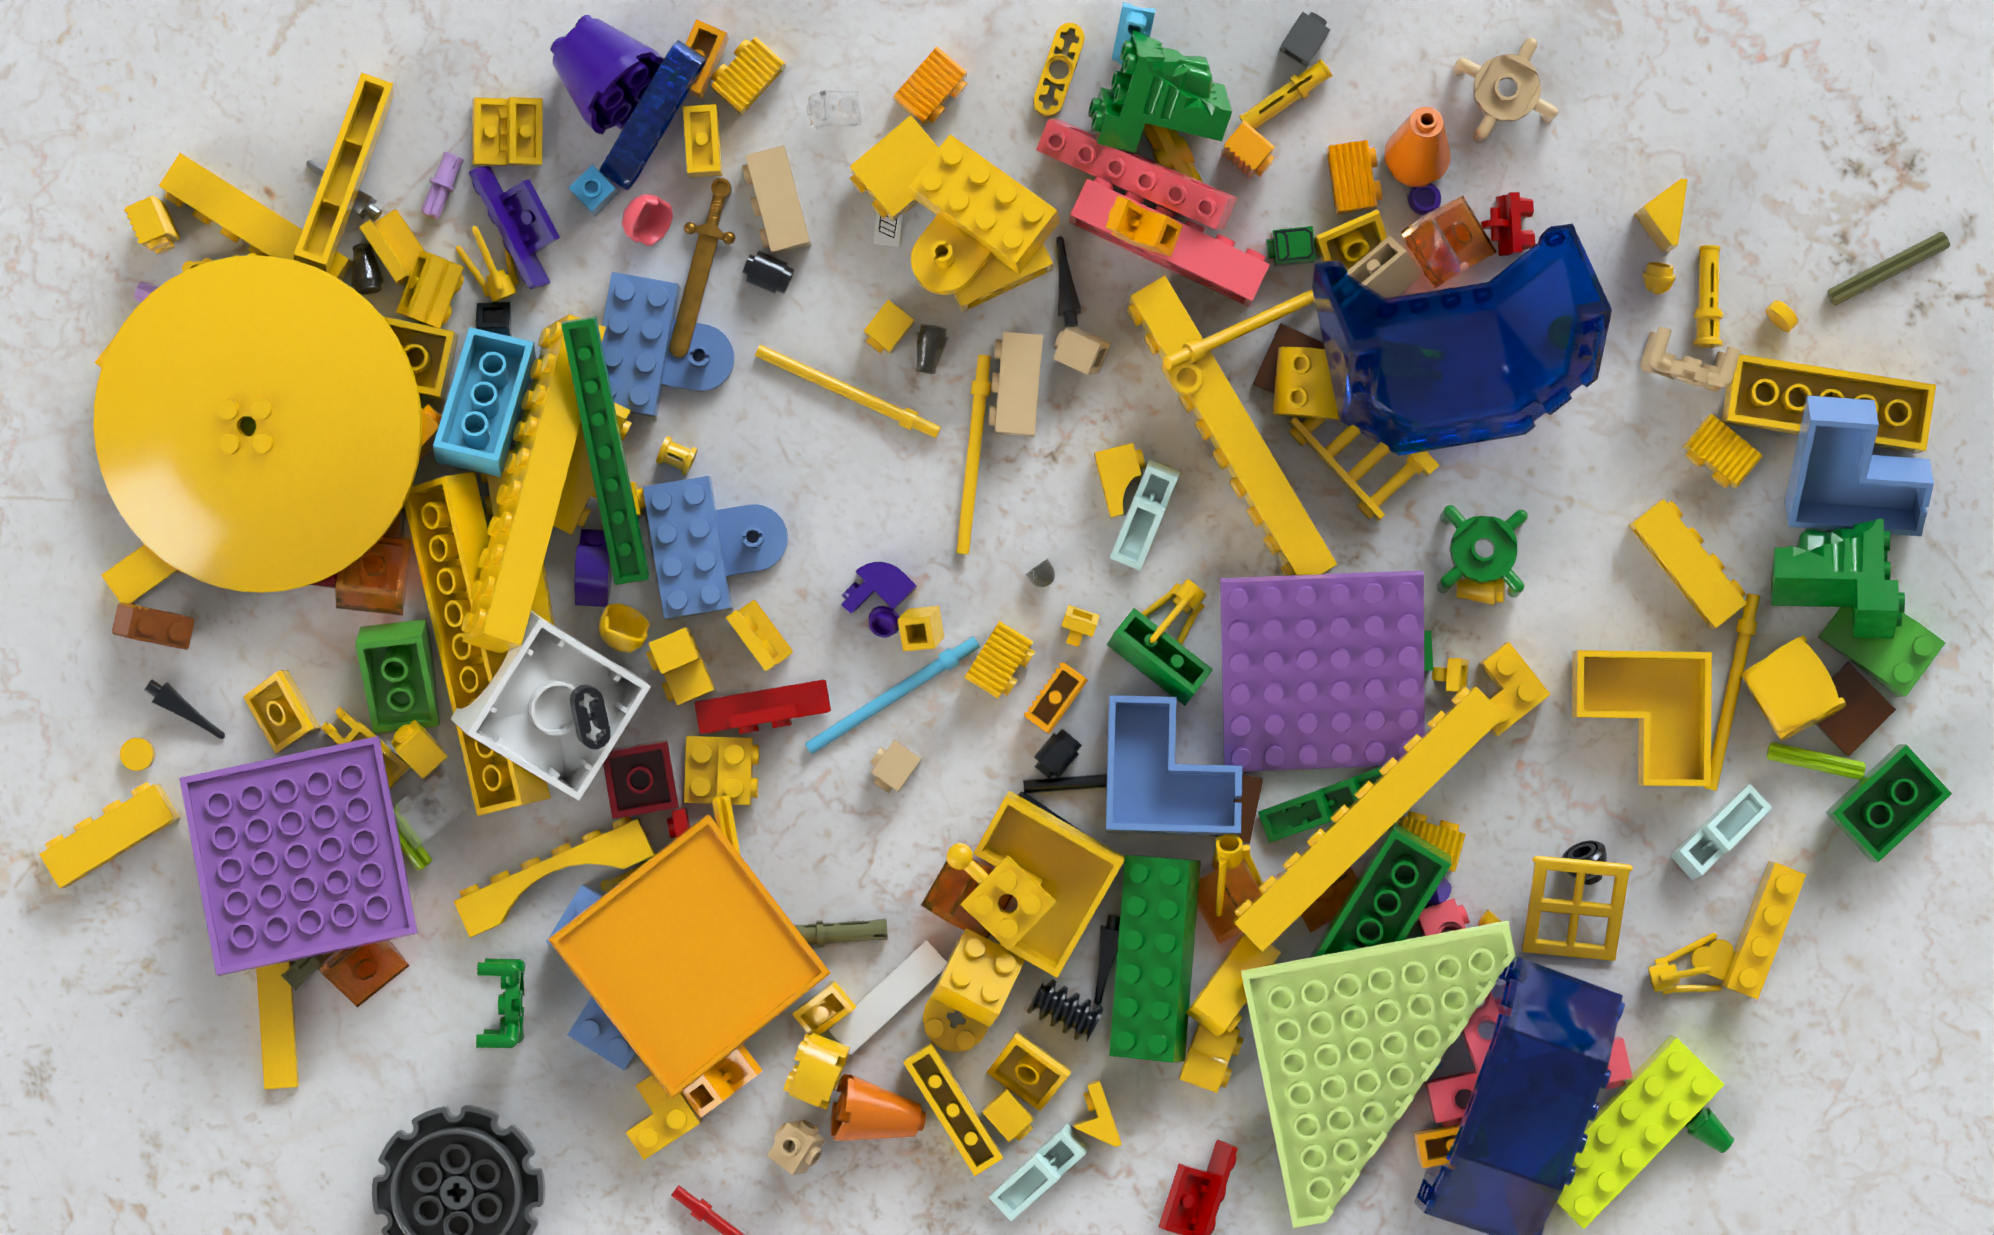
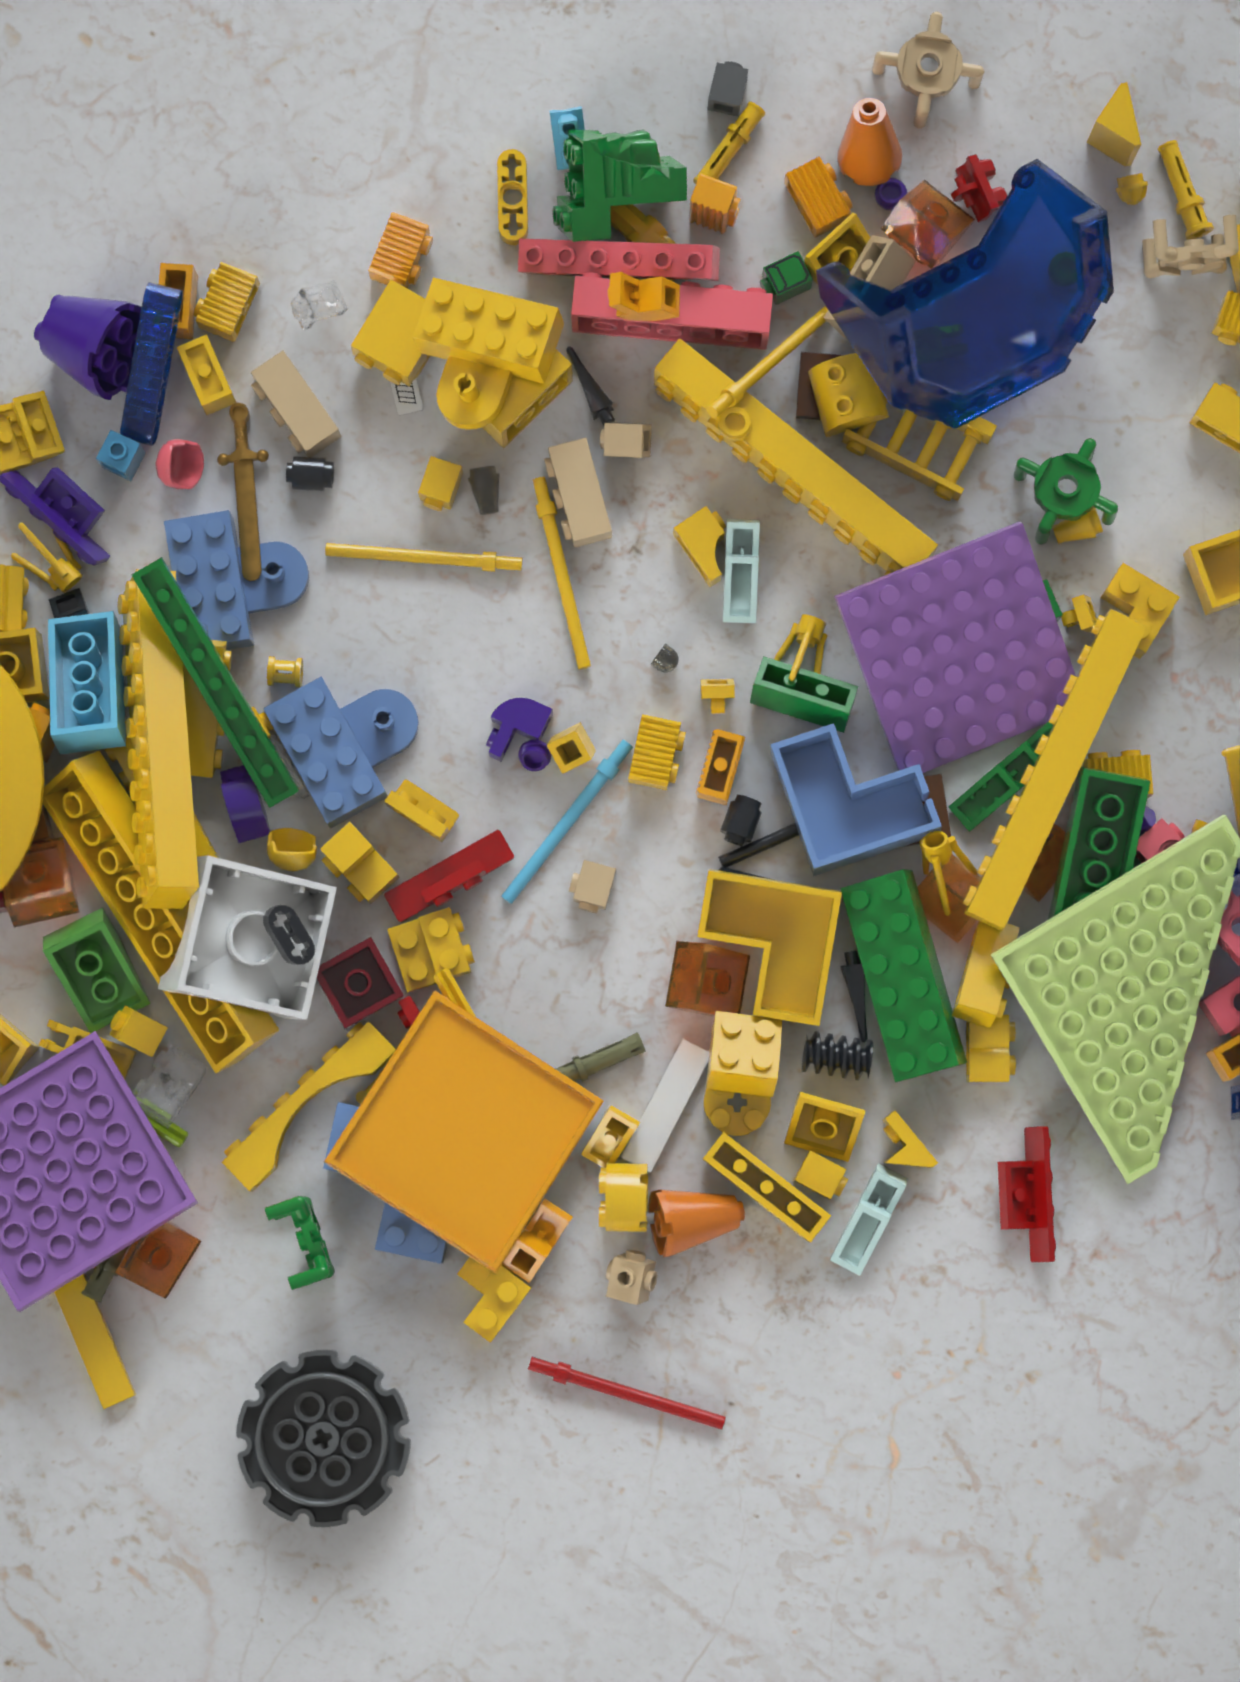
camera: 20 degrees left, 5 degrees down
yellow plate [946,843,1056,951] -> none

